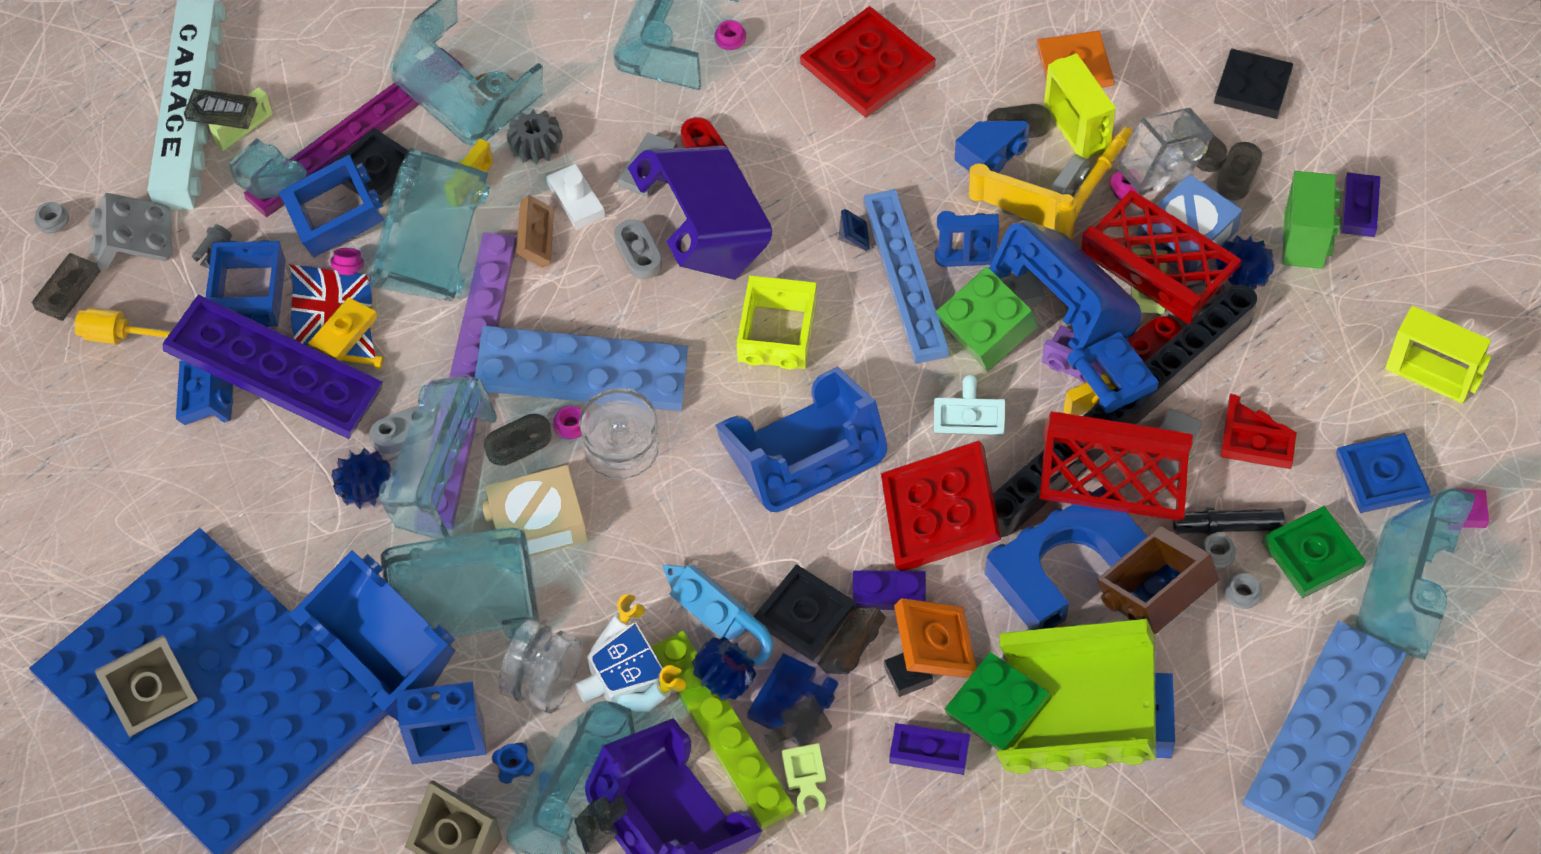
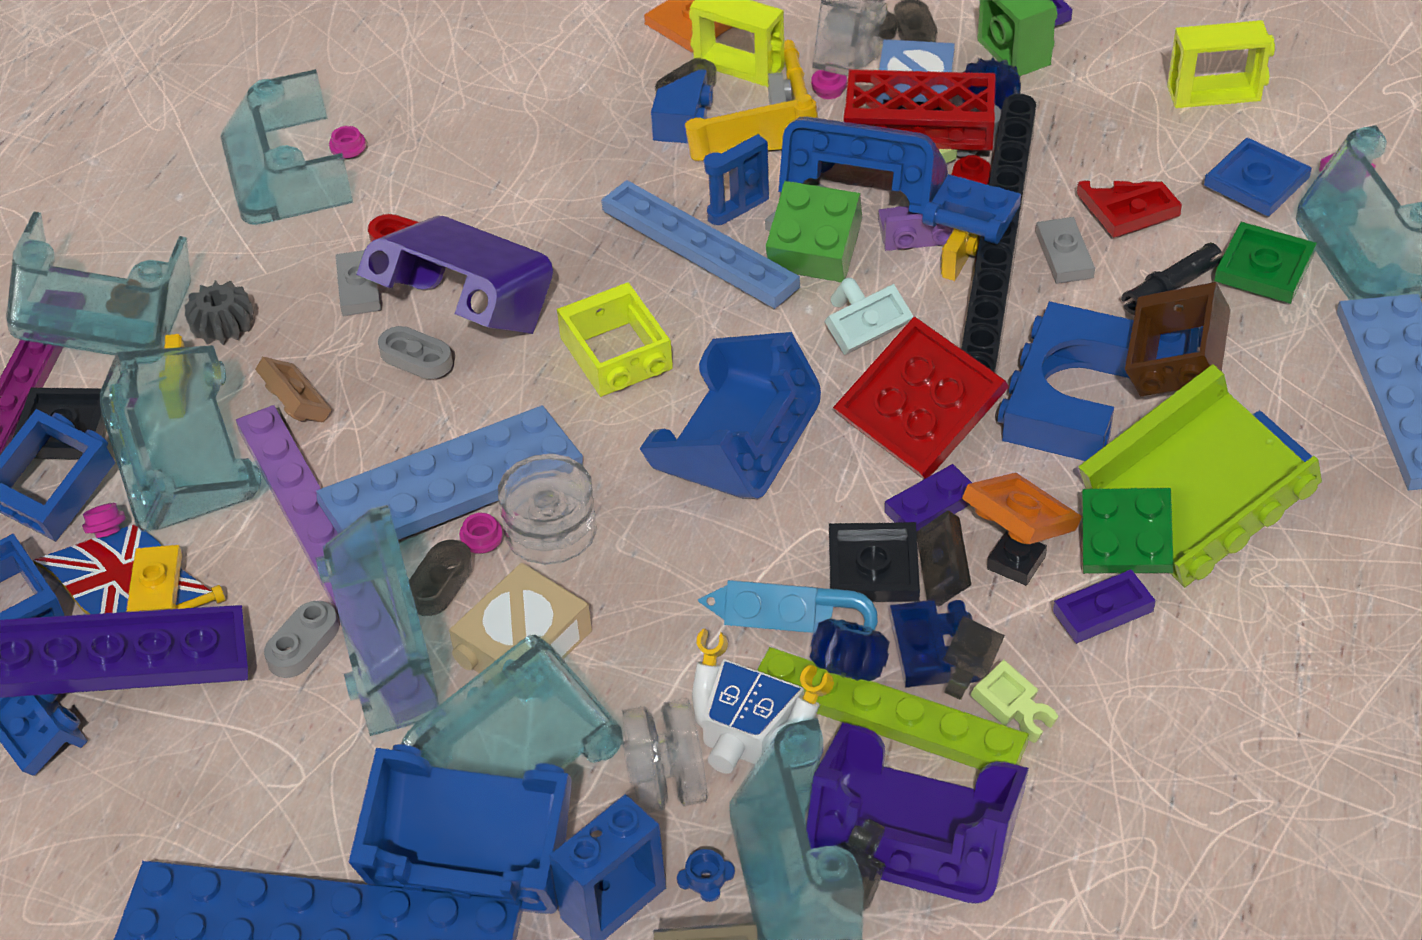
camera: 35 degrees left, 10 degrees down
clear blue gear [331,447,393,510] -> none
white tile [546,164,605,230] -> none
red plate [800,6,936,118] -> none
dark blue slope [838,209,870,251] -> none
red fence [1039,411,1193,521] -> none
light grey plate [1225,573,1262,609] -> none

